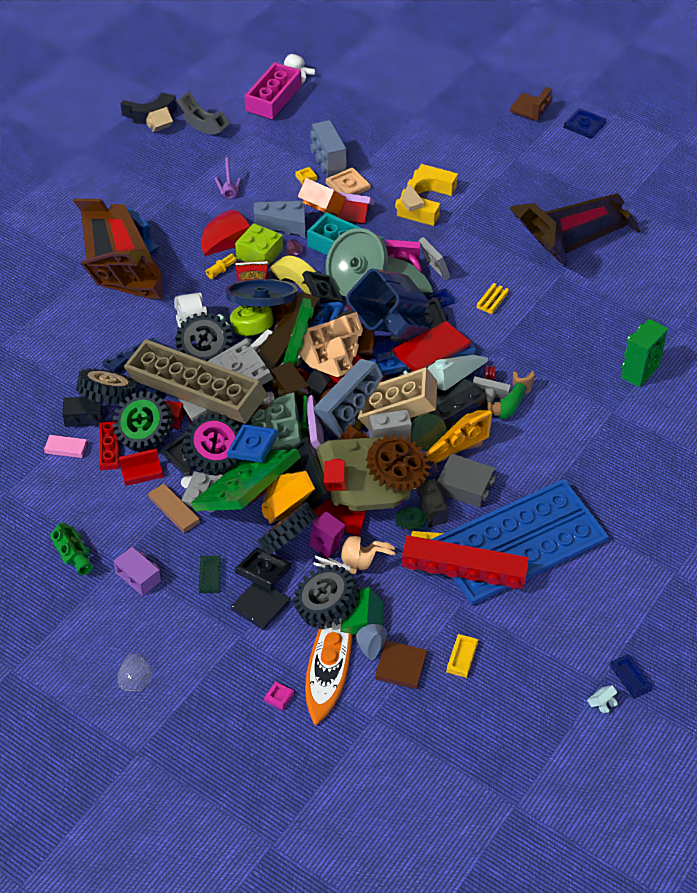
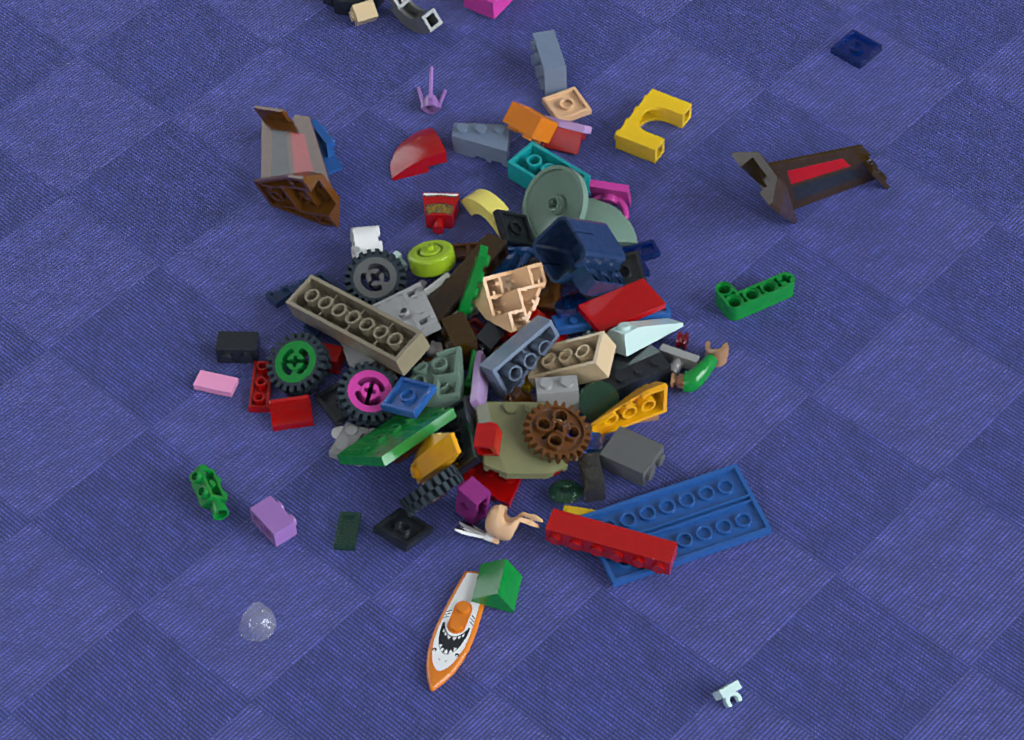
camera: 10 degrees right, 0 degrees up
black wheel [76,368,137,405] -> none
medium nougat tile [148,484,200,533] -> none
yellow axle [205,254,237,279] -> none
dark blue dish [226,279,297,308] -> none
black tile [231,582,290,631] -> none
lime brick [235,223,283,266] -> none
dark pink tile [264,681,294,711] -> none
clear pink tile [286,238,303,256] -> none
black wheel [293,565,360,629] -> none
yellow tile [295,167,317,185] -> none
sand blue piece [356,624,387,661] -> none
reddish brown tile [375,640,427,689] -> none
tan tile [401,184,424,212] -> none
light grey tile [419,237,450,280] -> none
yellow tile [446,634,478,678] -> none
yellow tile [477,283,509,314] -> none
reddish brown bracket [510,87,553,121] -> none
clear blue tile [610,654,653,699] -> none
green brick [621,319,668,388] -> none
none -> green beam [715,272,795,321]

